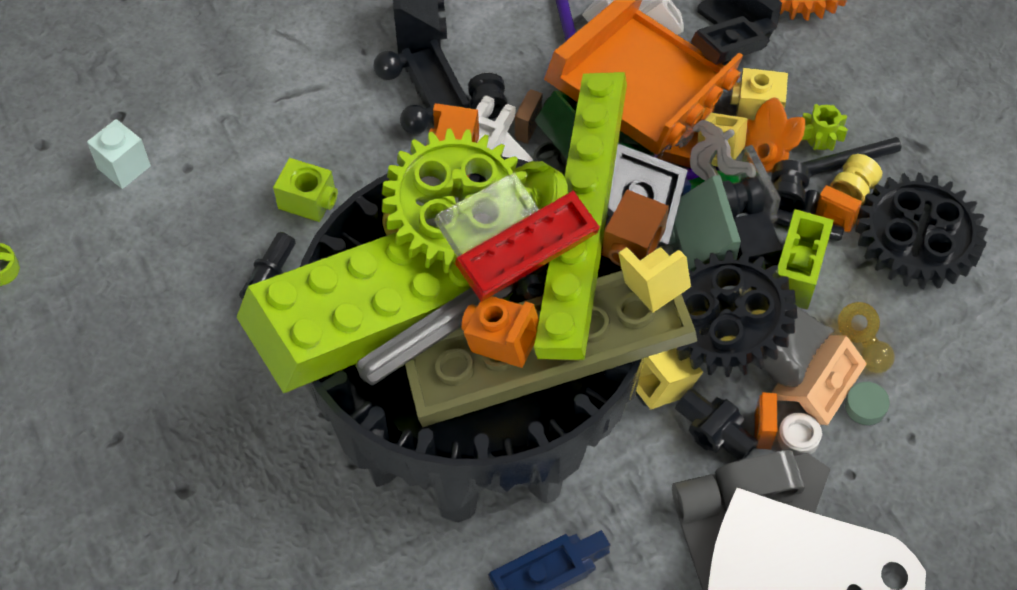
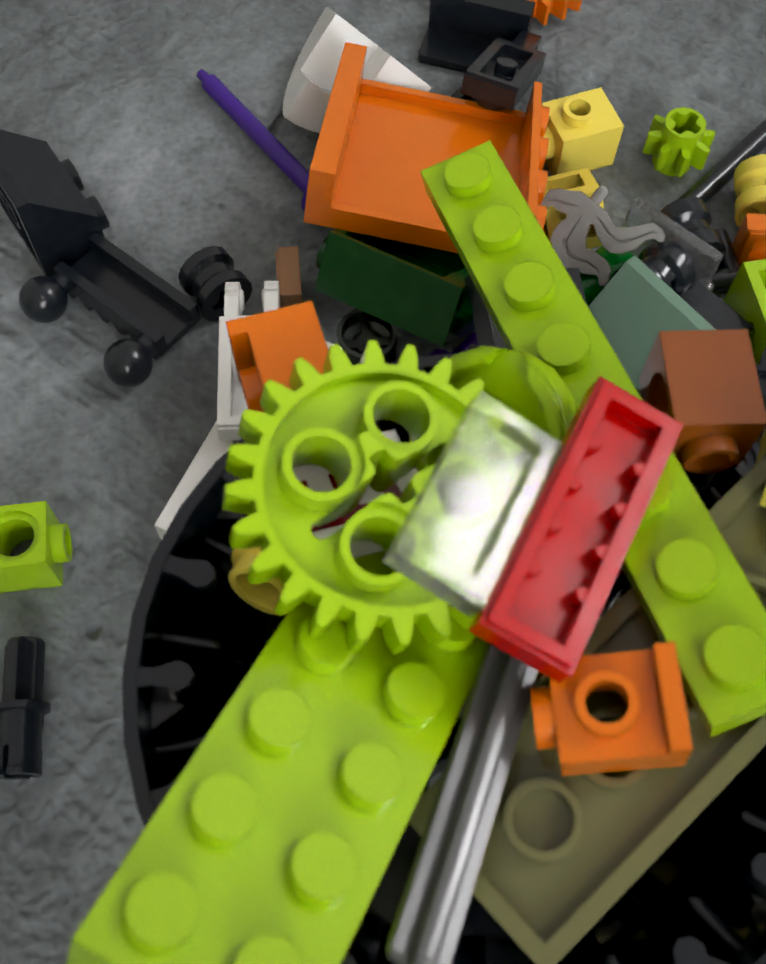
camera: 30 degrees left, 5 degrees up
orange plate [743,97,805,173] -> none

